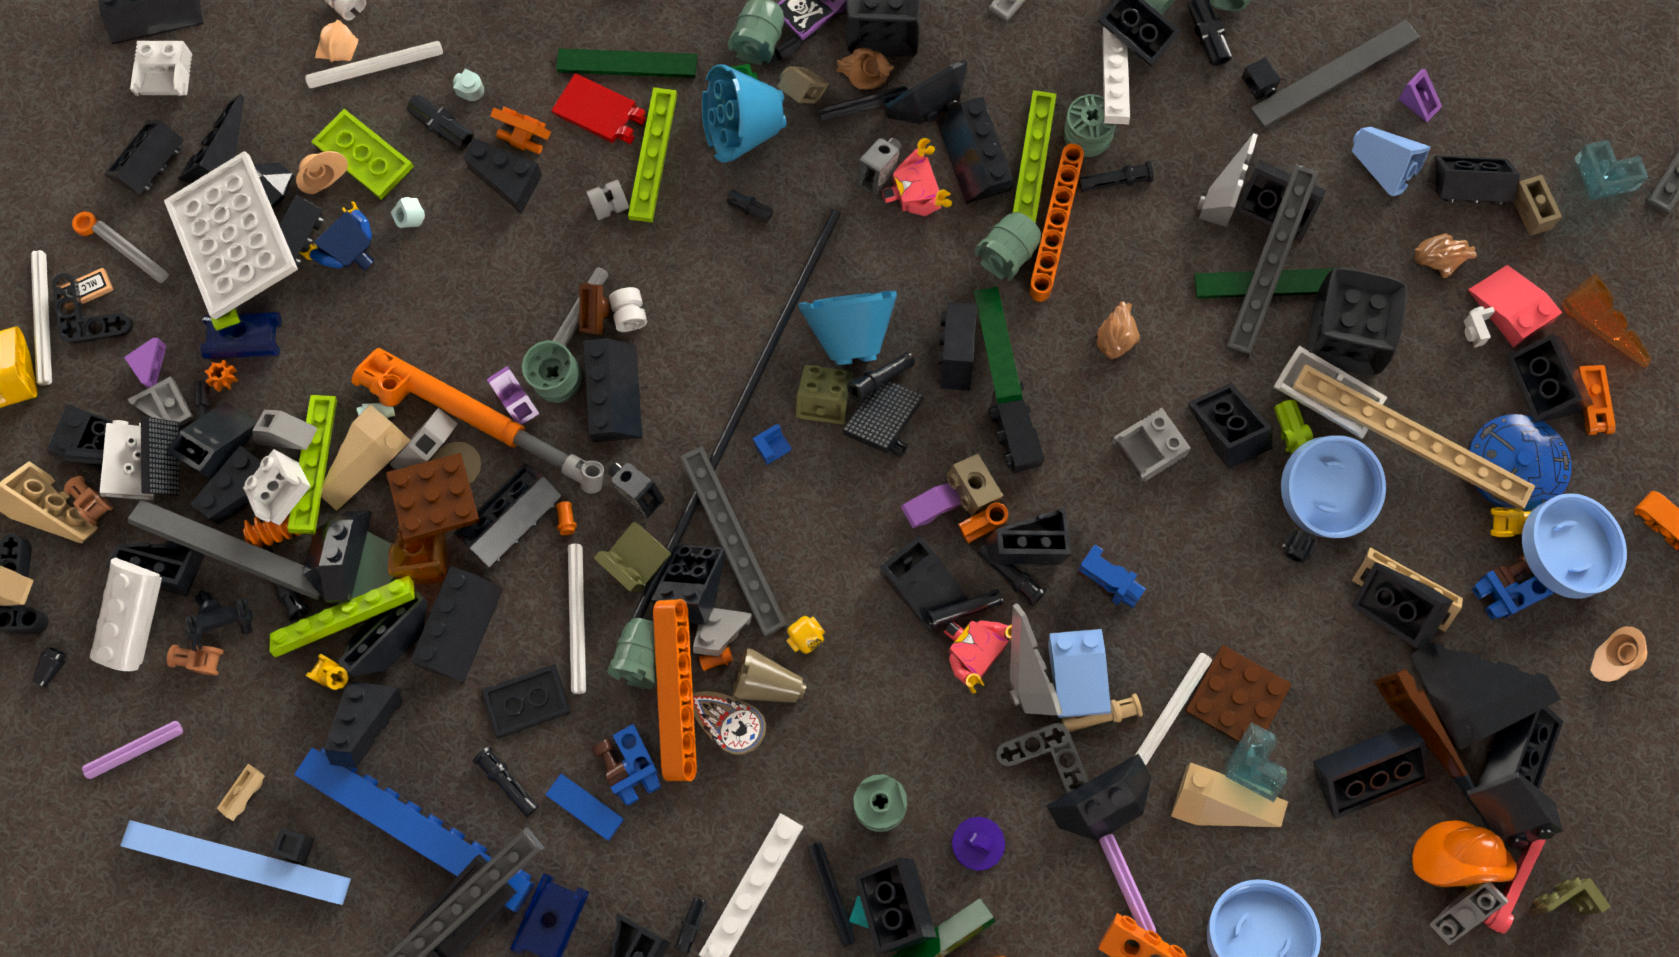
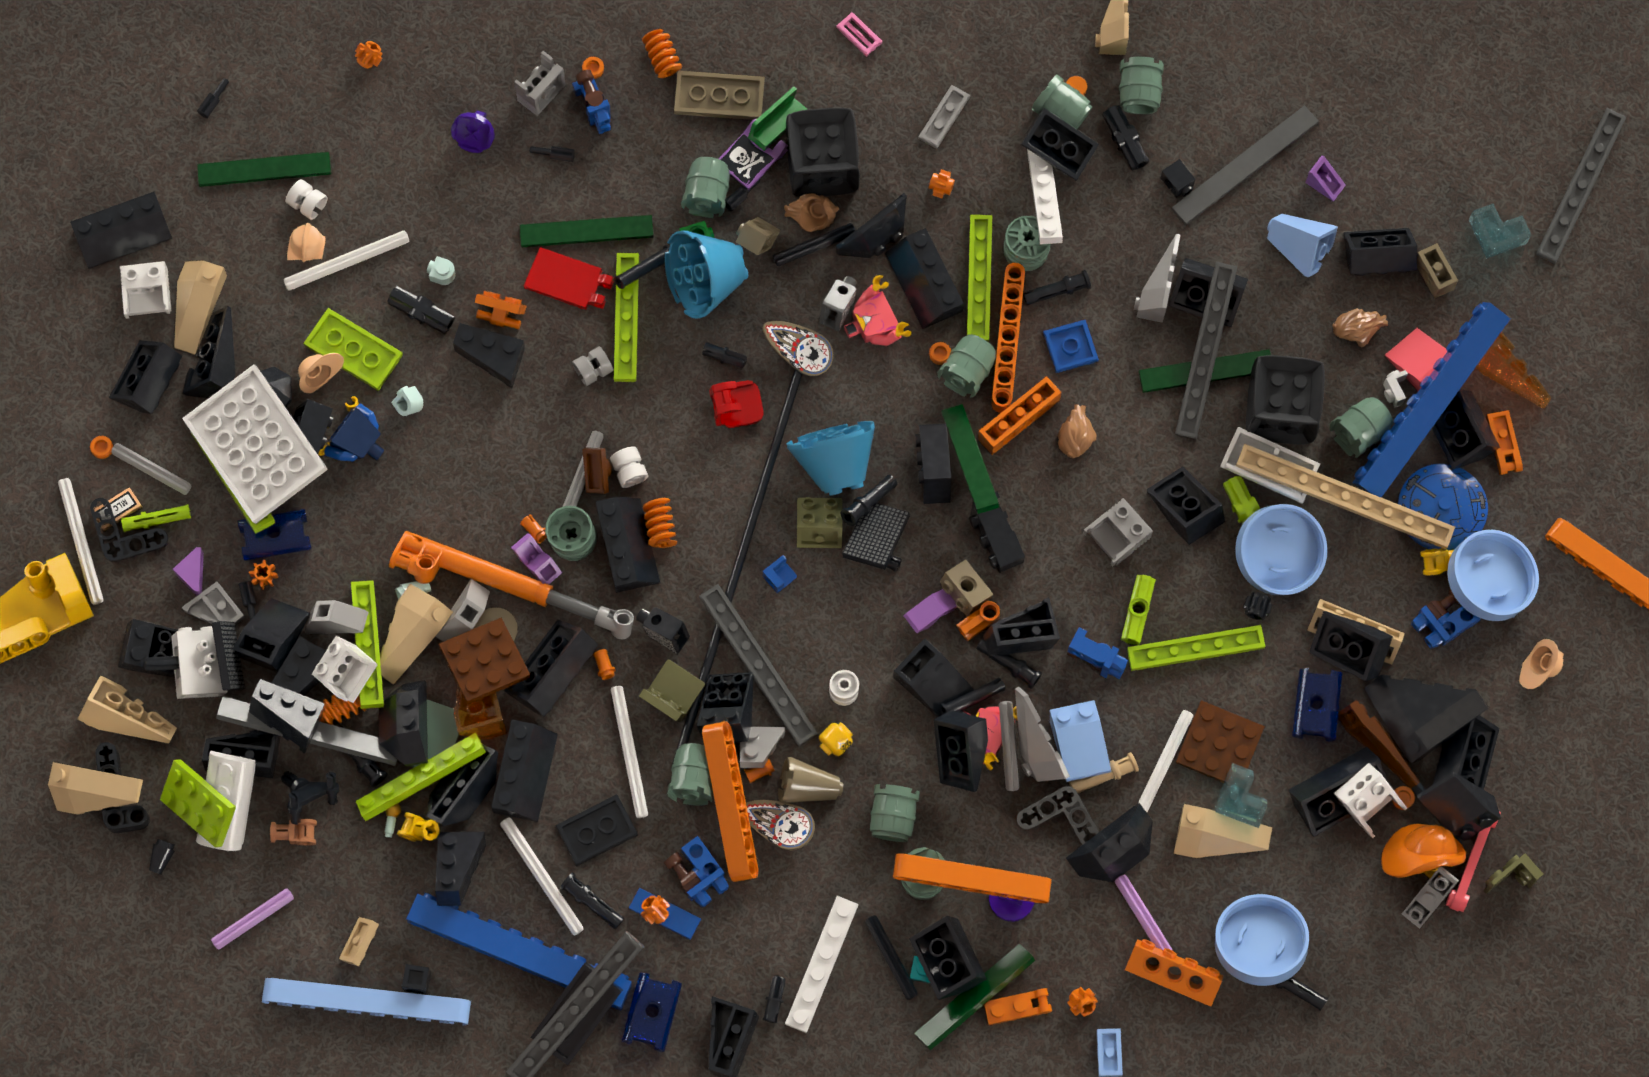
camera: 15 degrees left, 0 degrees up
nougat connector [64,476,114,526] -> none
none -> lime pin [121,504,191,532]
none -> lime plate [160,759,236,848]
none -> tan wedge [174,261,227,355]
none -> wedge [249,679,325,753]
none -> piece [385,803,401,838]
none -> white axle [500,817,583,935]
none -> orange pin [520,515,547,543]
none -> black pin [614,245,670,289]
none -> orange gear [640,895,670,925]
none -> orange piece [643,498,677,548]
none -> red piece [709,380,763,428]
none -> shield [762,321,833,376]
none -> white wheel [829,670,859,706]
none -> sand green piece [870,784,920,842]
none -> orange beam [893,854,1052,903]
none -> orange gear [929,169,955,198]
none -> orange tile [929,342,951,365]
none -> black slope [933,710,988,792]
none -> orange brick [978,376,1061,455]
none -> light grey axle [999,701,1019,791]
none -> blue tile [1043,320,1099,373]
none -> lime piece [1121,575,1156,645]
none -> lime plate [1127,625,1266,671]
none -> clear blue piece [1292,668,1342,742]
none -> sand green piece [1329,397,1393,458]
none -> white piece [1334,763,1407,838]
none -> blue brick [1352,302,1510,497]
none -> orange tile [1392,786,1415,810]

